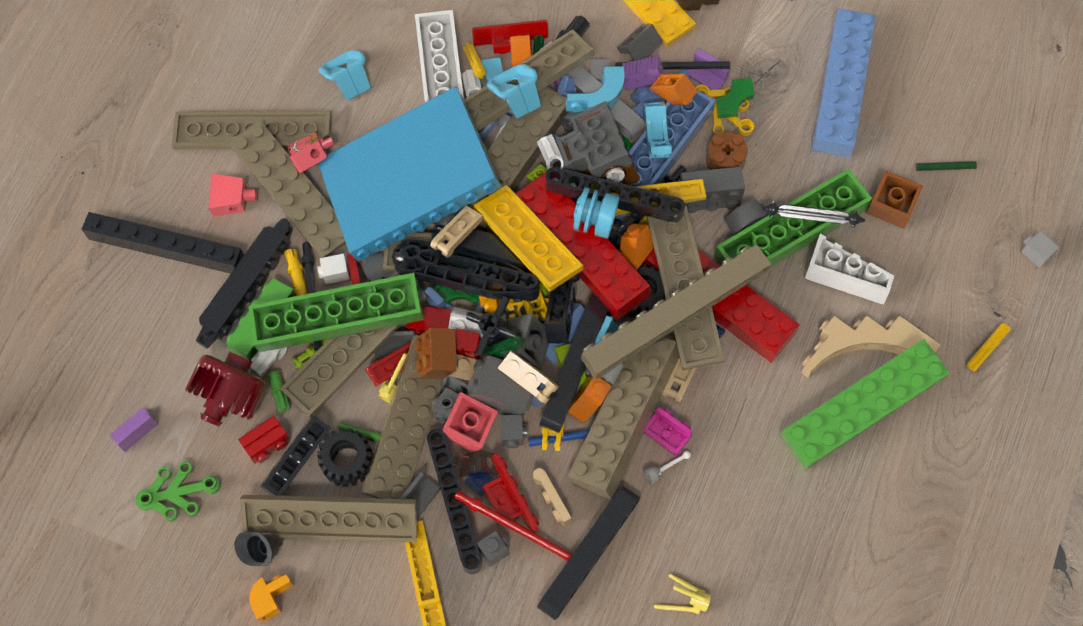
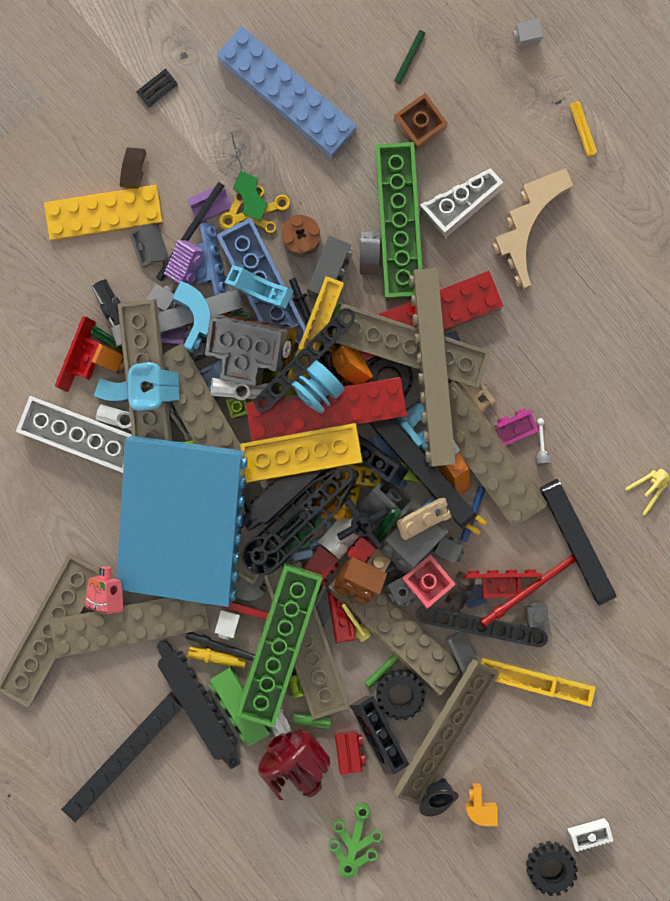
camera: 60 degrees left, 20 degrees up
medium lavender panel [110,407,158,452] -> none
coral torso [209,174,257,217] -> none
medium azure piece [319,50,371,100] -> none
tan plate [430,206,483,257] -> none
yellow axle [463,42,486,79] -> none
tan plate [533,468,571,527] -> none
medium blue tile [557,74,577,95] -> none
orange slope [649,74,698,105] -> none
wheel [762,201,865,227] -> none
bright green brick [780,339,950,470] -> none

